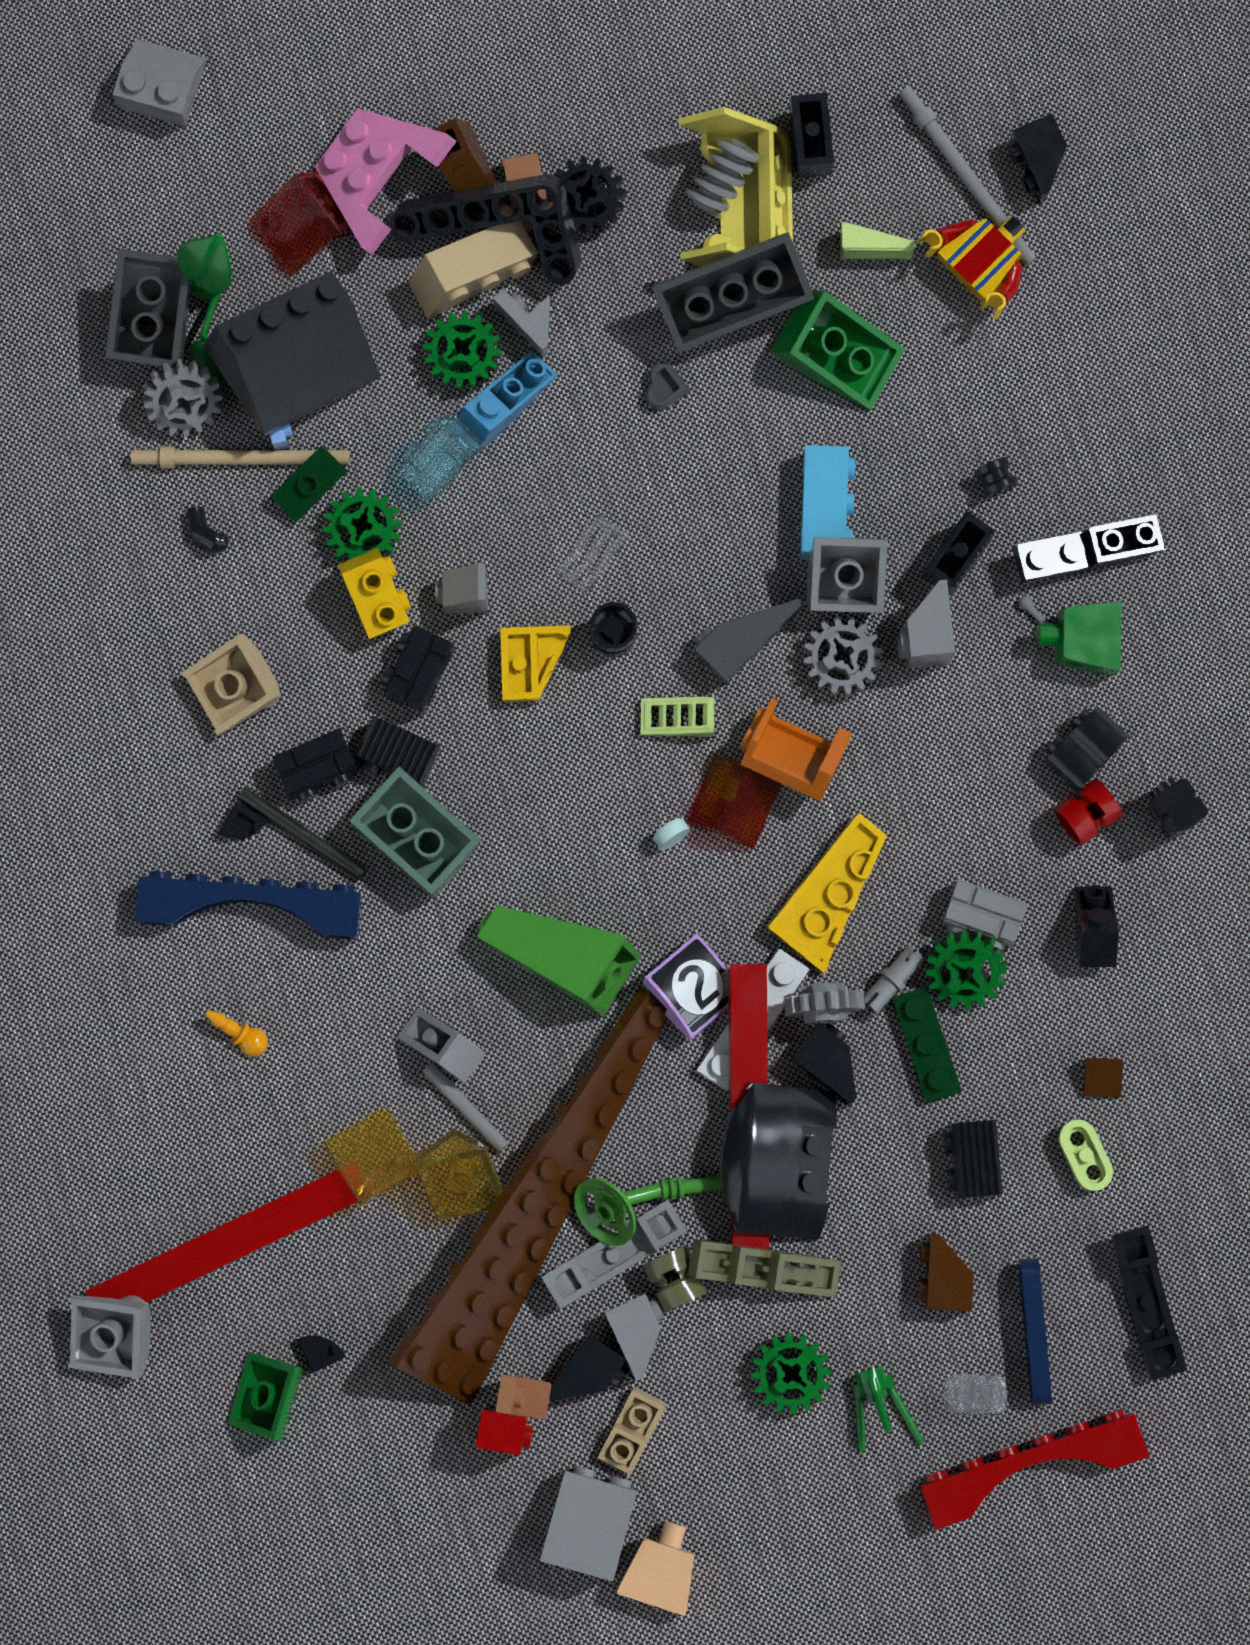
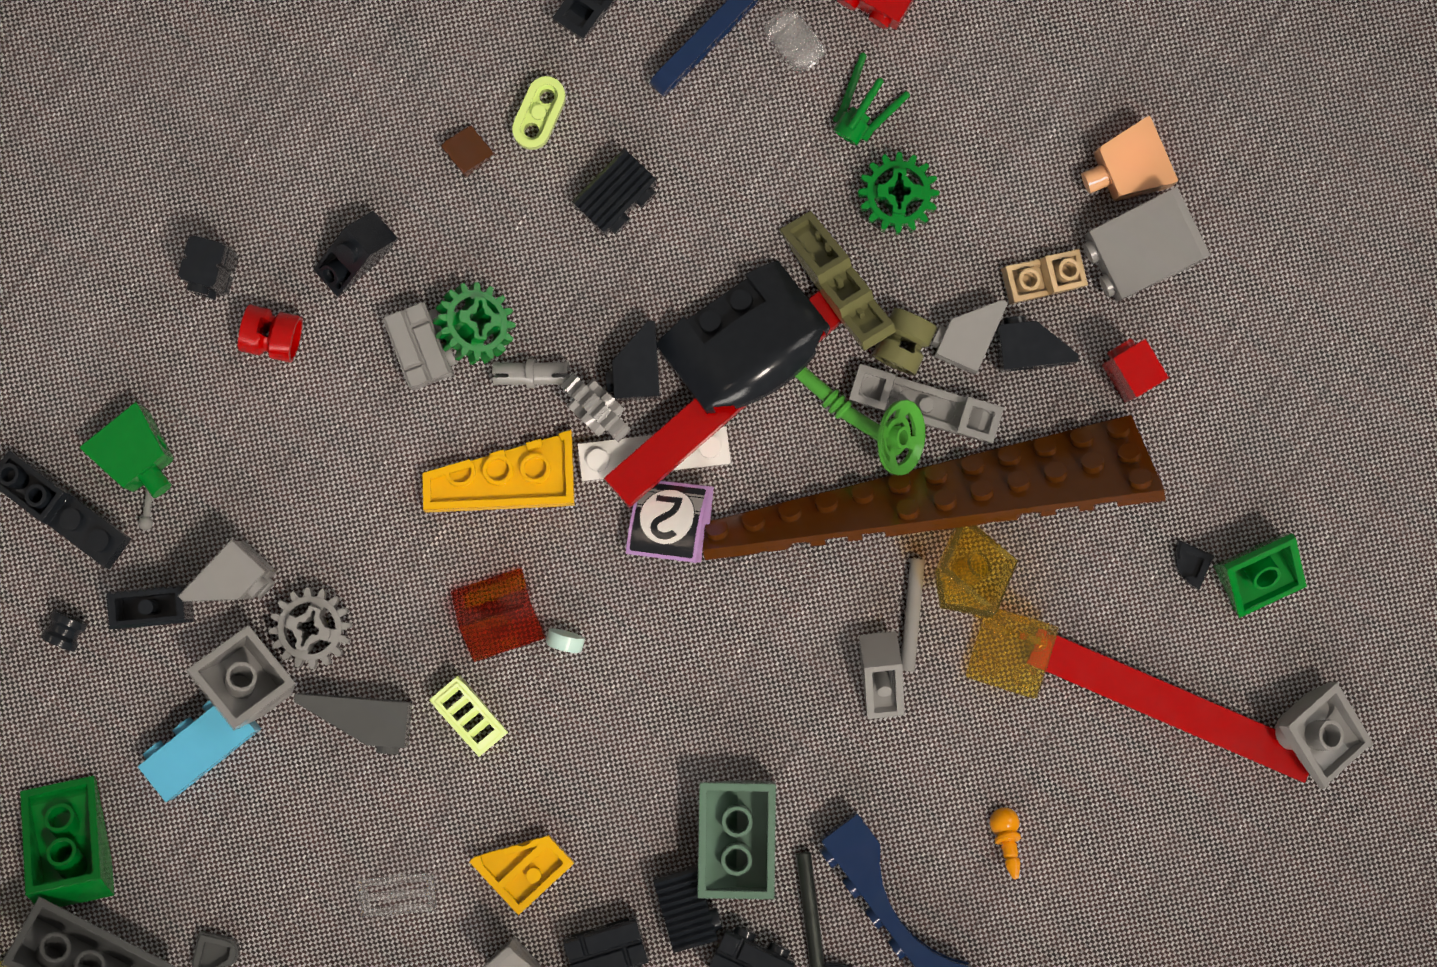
camera: 130 degrees left, 5 degrees up
bright green slope [477,905,642,1018] -> none
nougat slope [495,1374,551,1419] -> none
black wheel [590,602,637,657] -> none
orange panel [740,698,853,802] -> none
dark green plate [891,986,962,1104] -> none
reddish brown slope [918,1233,974,1312] -> none
black brick [1045,706,1130,792] -> none

